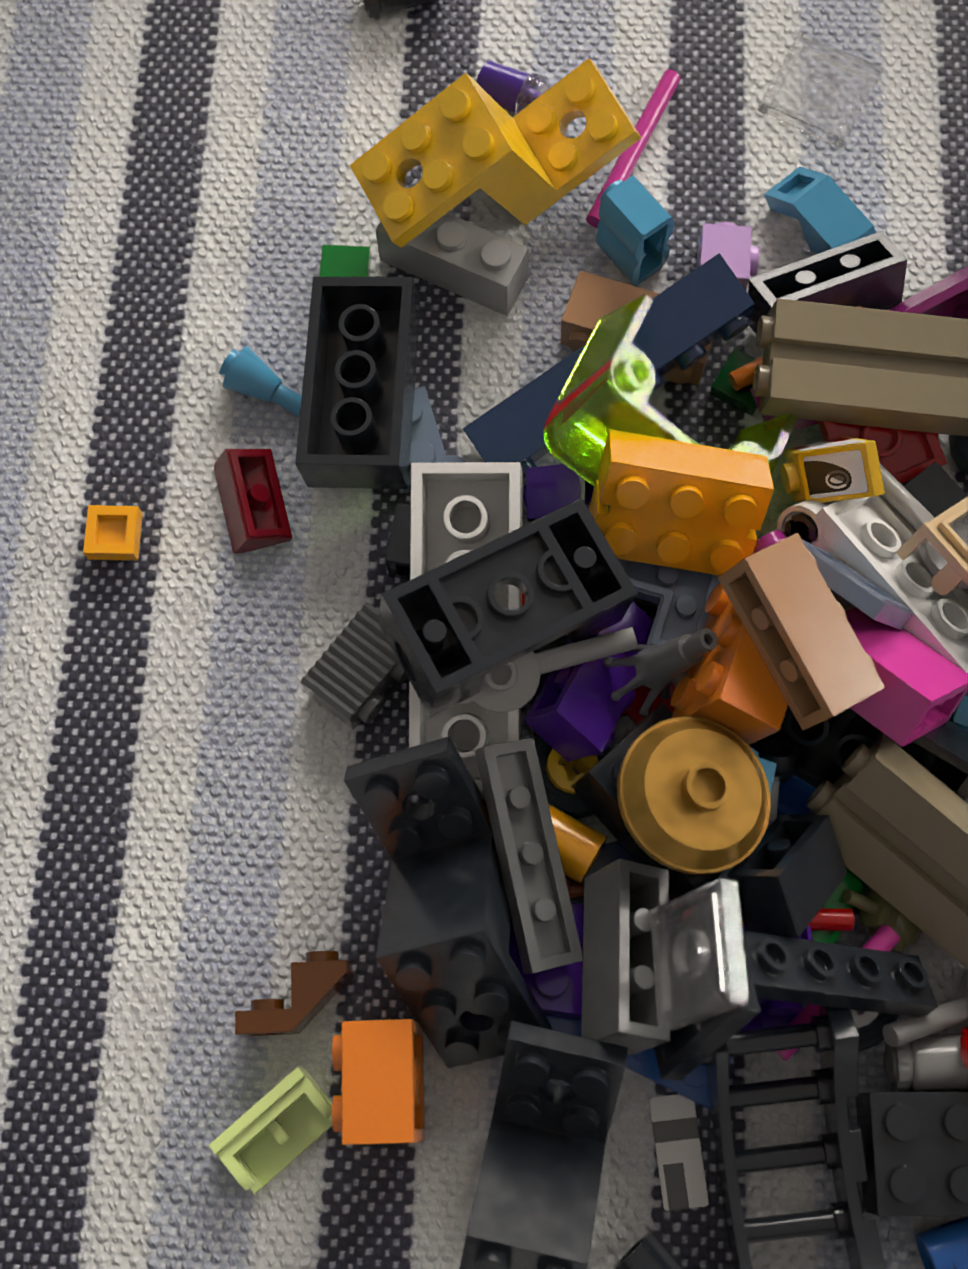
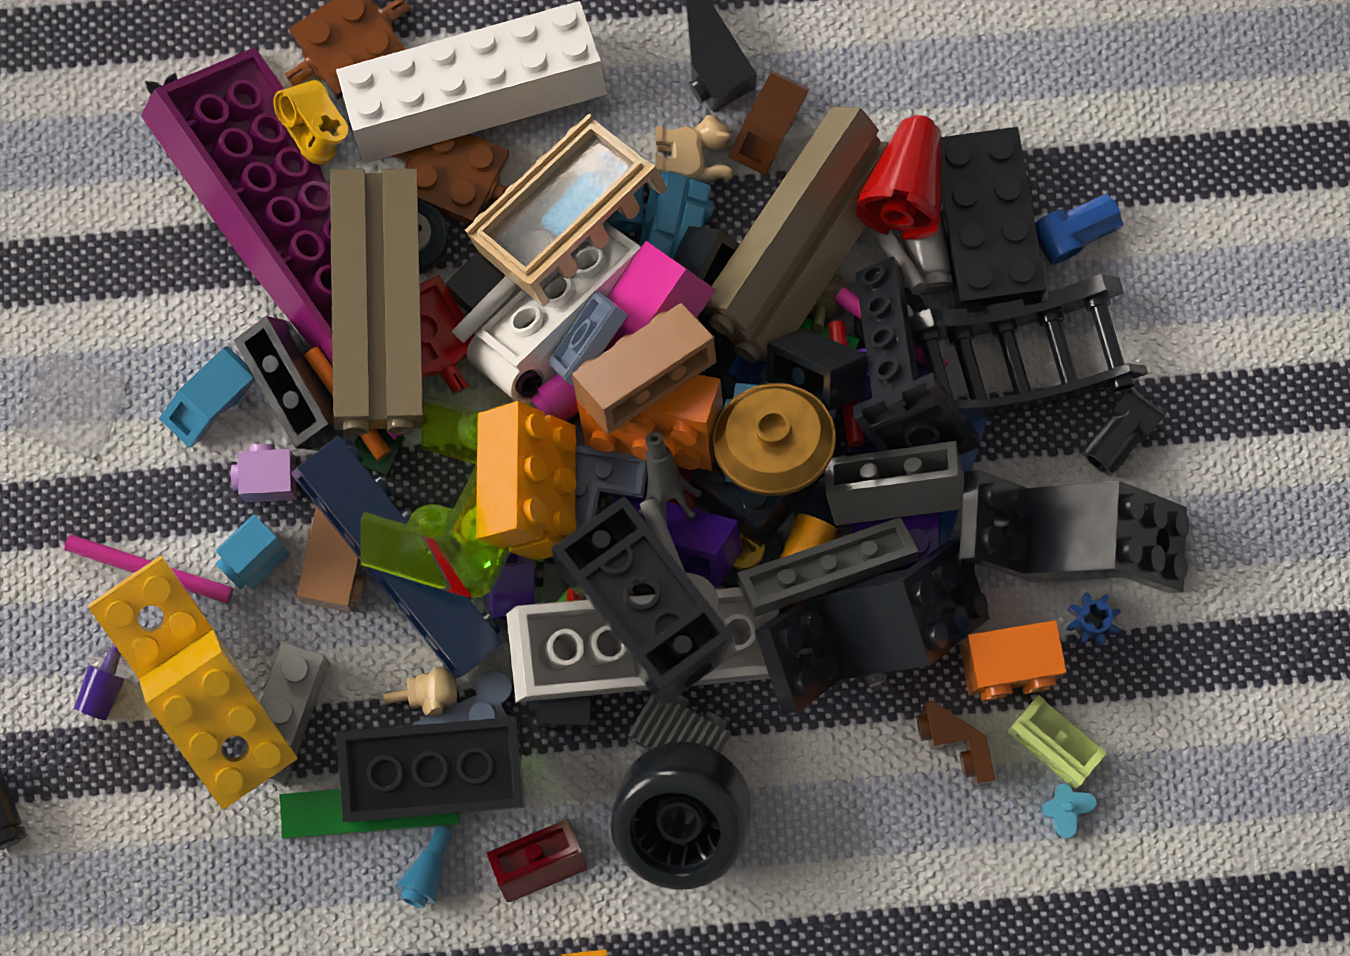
camera: 100 degrees left, 5 degrees up
white sticker [649,1094,709,1211] -> none
clear tile [650,878,749,1029] -> none
slope [780,436,885,503] -> none
none -> tan piece [383,667,457,716]
none -> black wheel [611,742,751,890]
none -> medium azure piece [1041,783,1097,839]
none -> blue gear [1066,592,1121,648]

